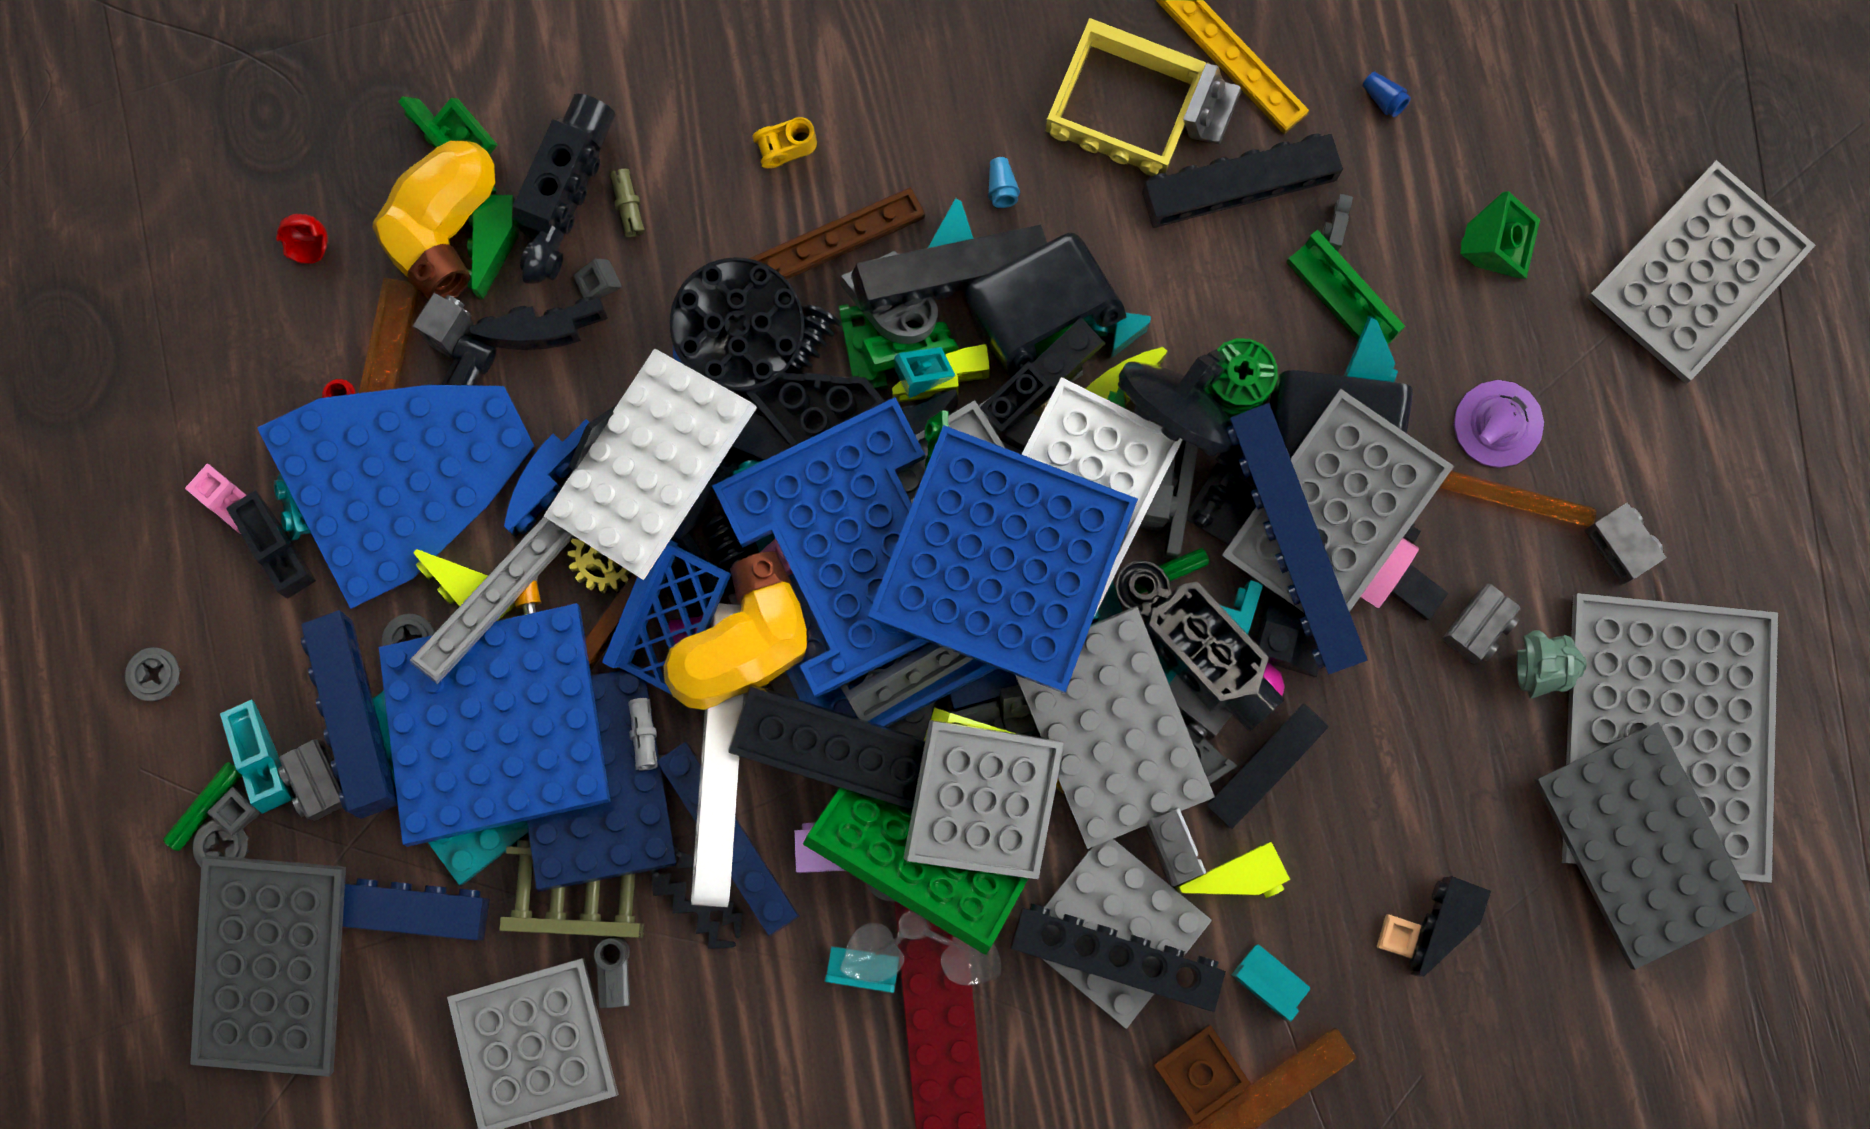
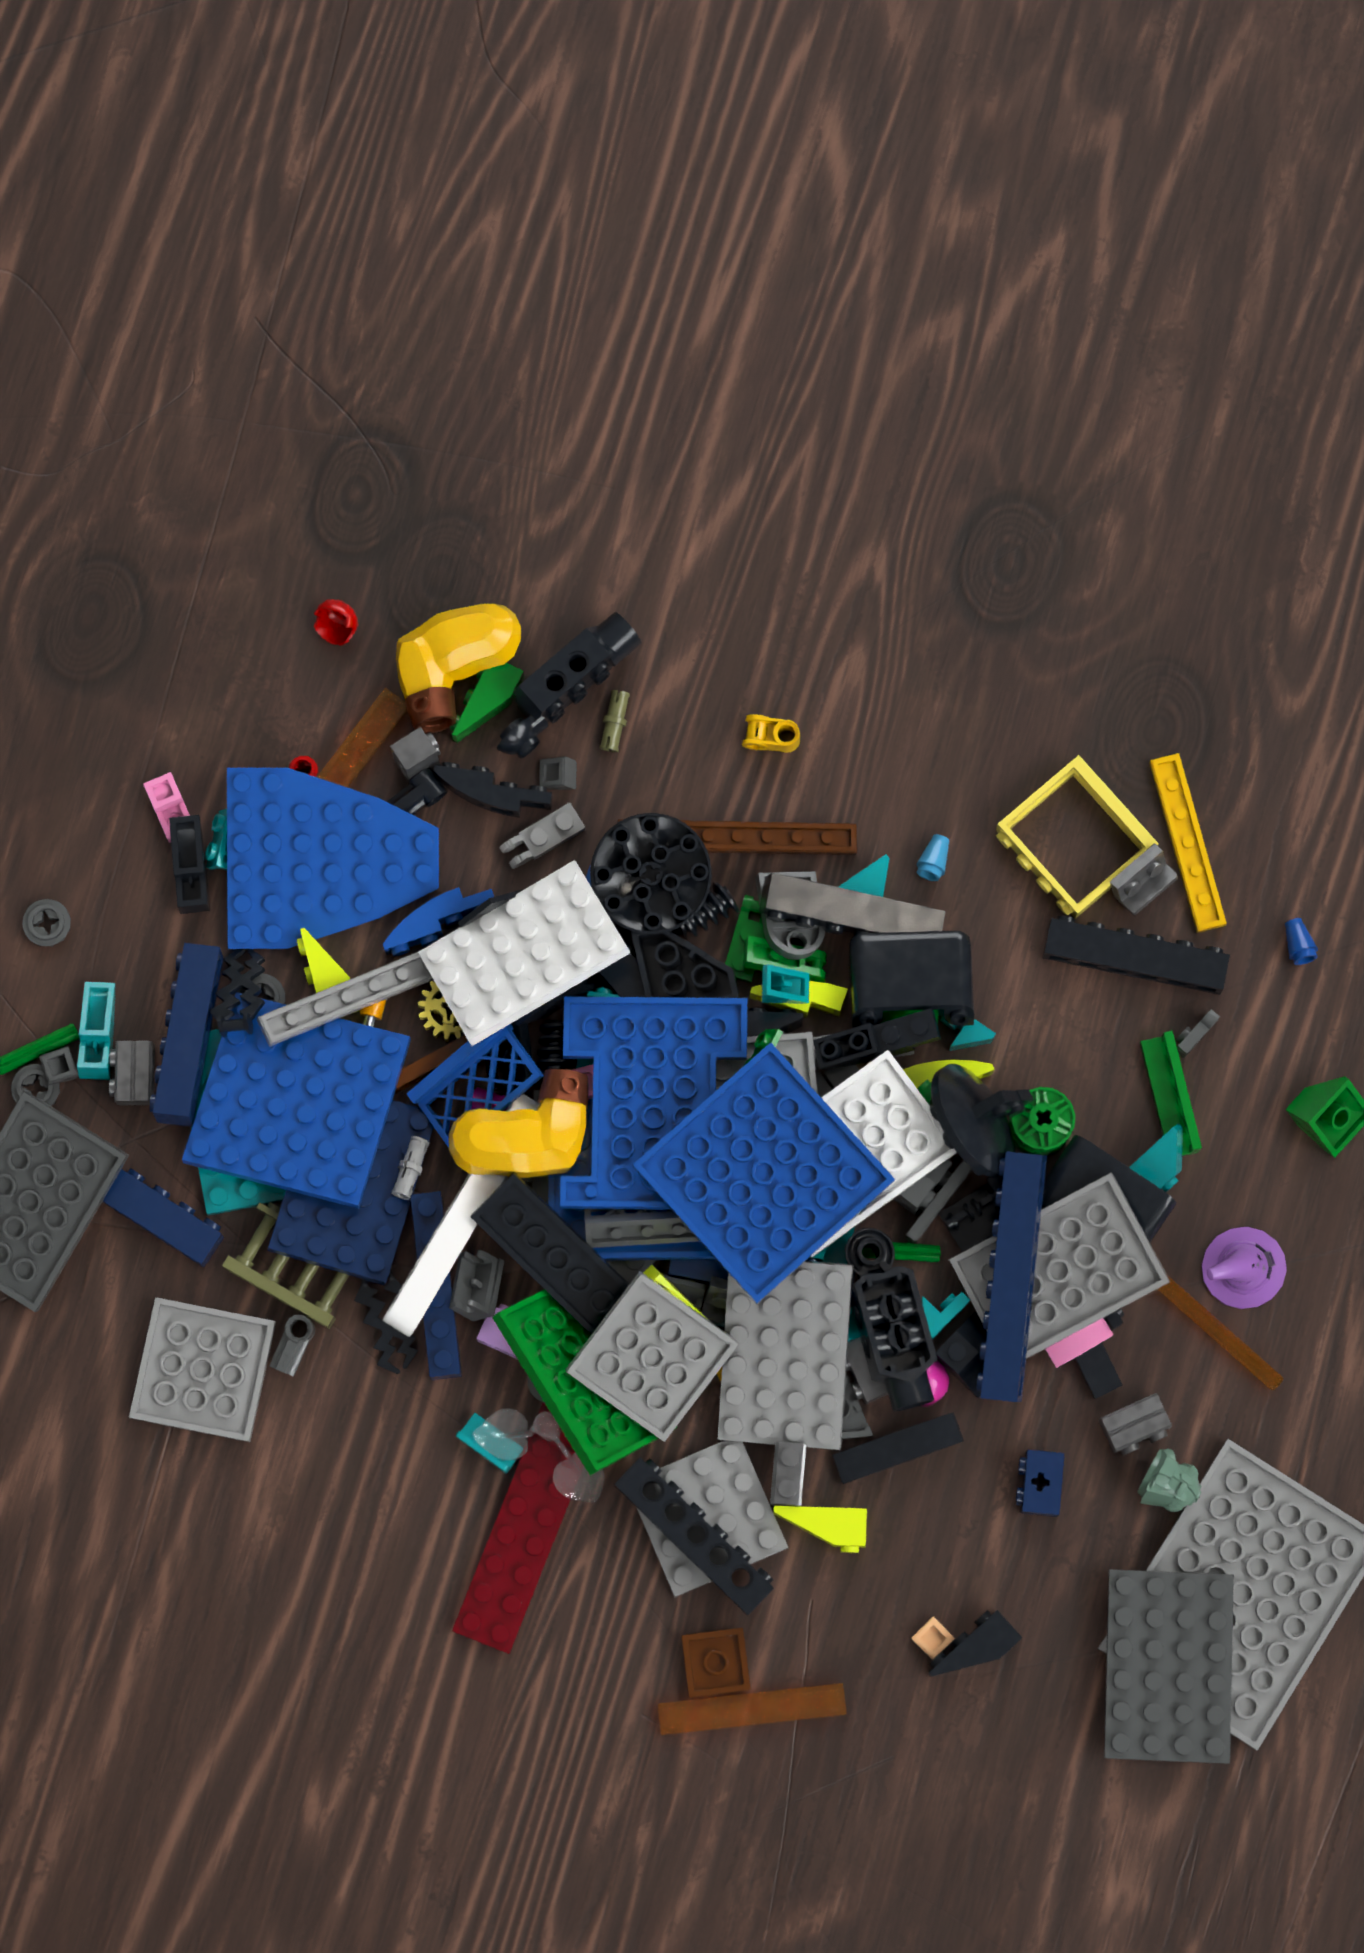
camera: 30 degrees right, 0 degrees up
green bracket [398,96,498,195] -> none
teal panel [1231,945,1310,1022] -> none
flat silver brick [1585,503,1667,584] -> none
none -> black piece [209,949,265,1037]
none -> dark grey hinge [449,1250,504,1321]
none -> light grey hinge [499,803,586,869]
none -> dark blue brick [1015,1450,1065,1517]

